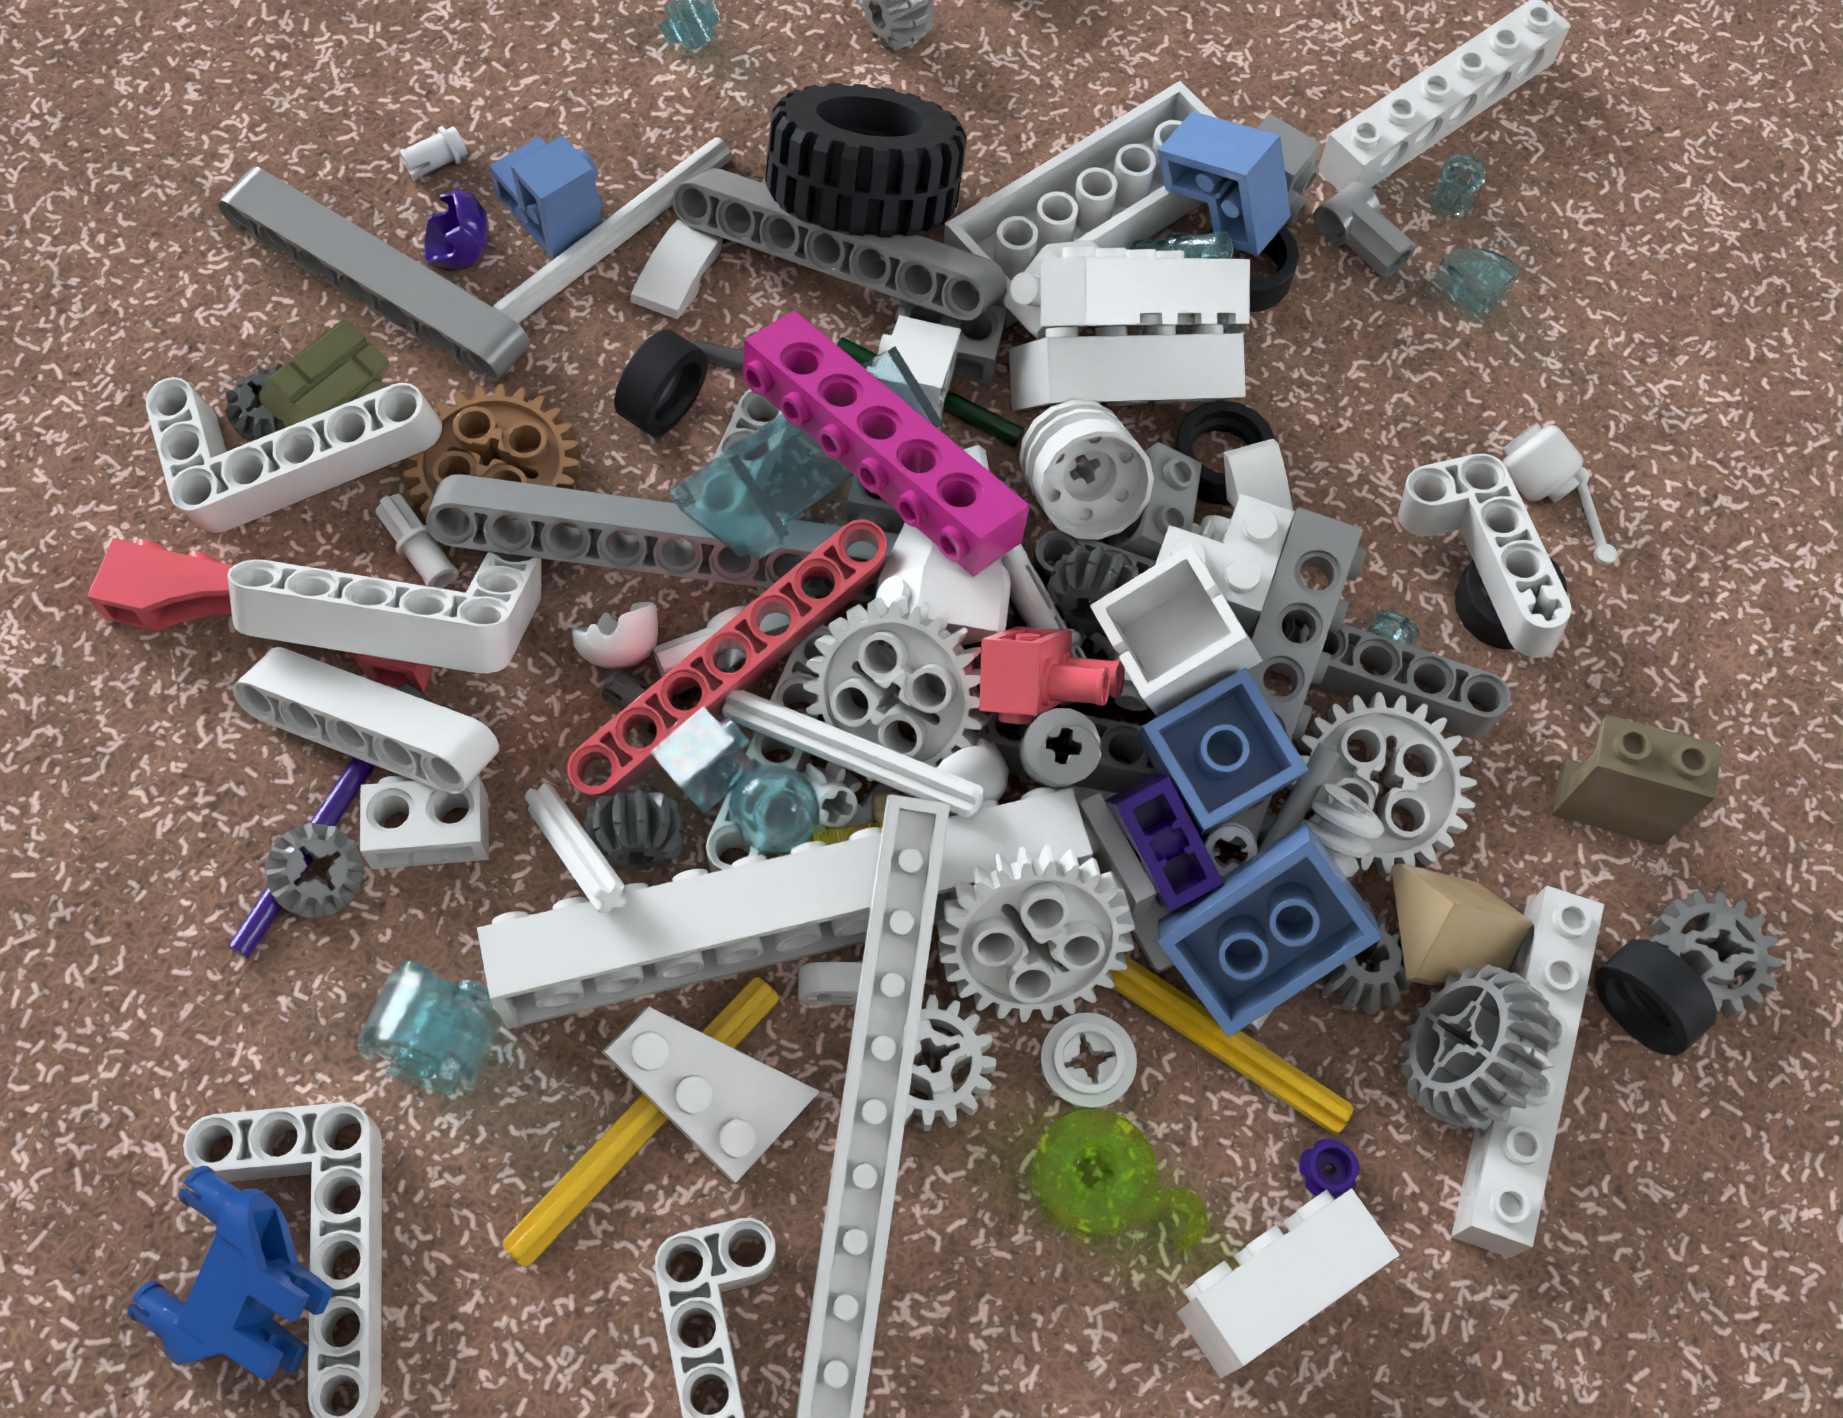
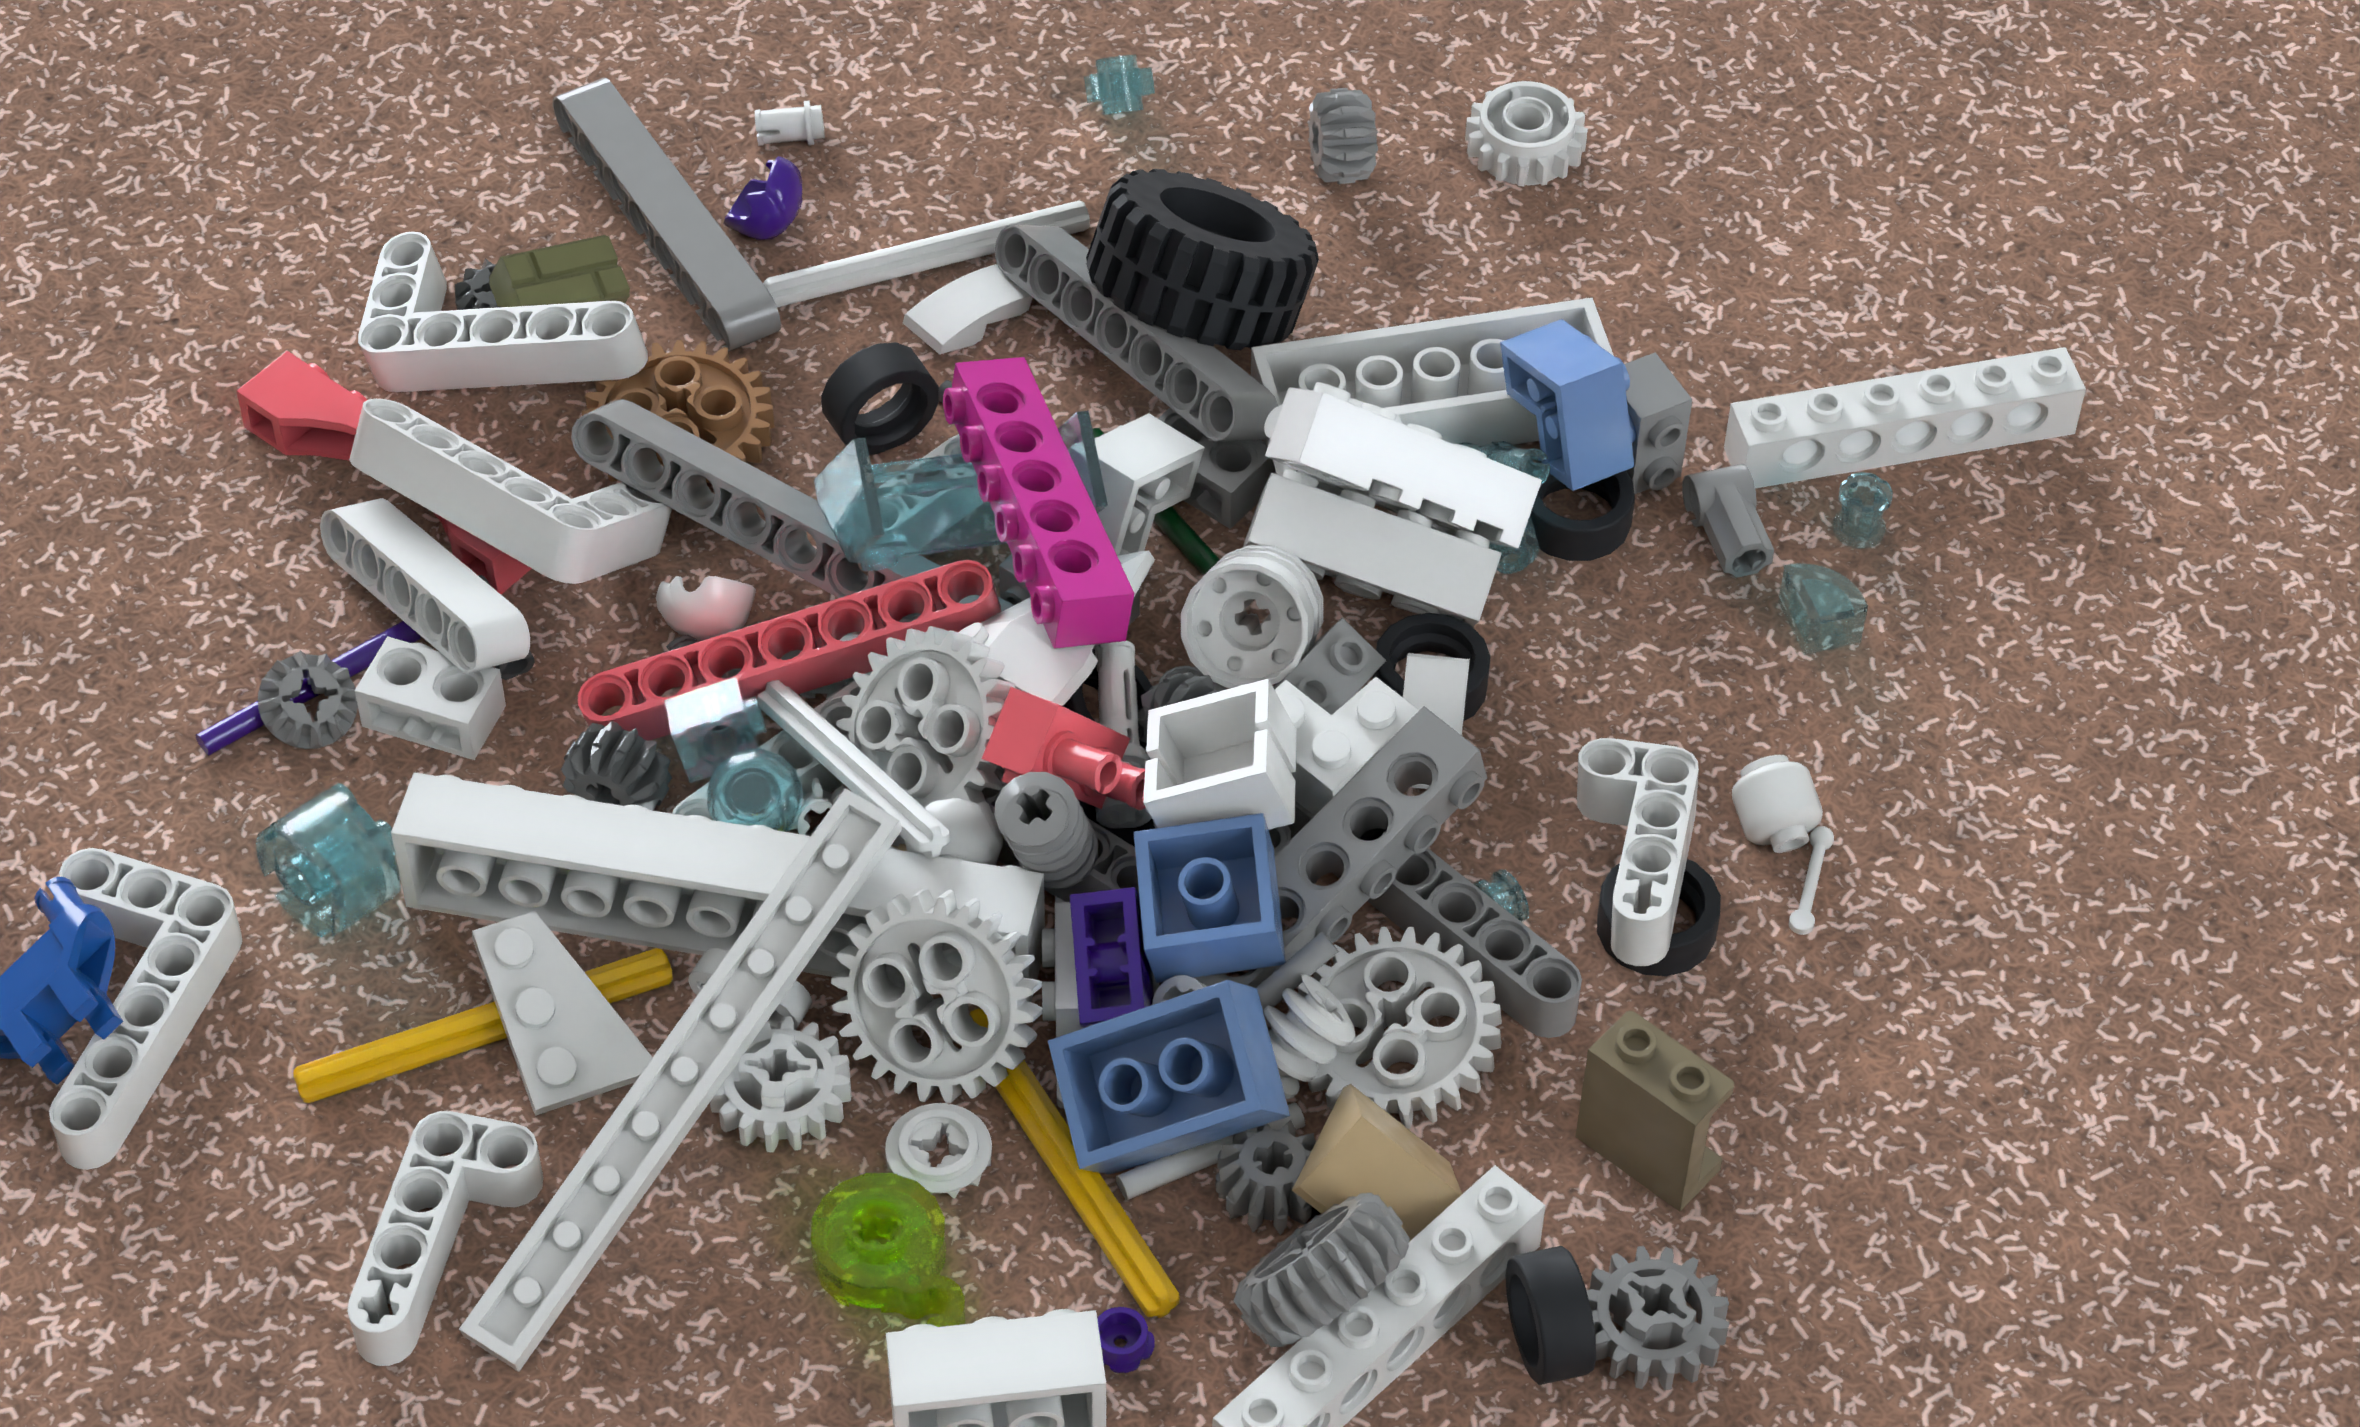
camera: 30 degrees right, 15 degrees down
white axle [376,493,459,589] -> none
medium blue brick [489,135,604,260] -> none
white axle [524,783,627,914] -> none

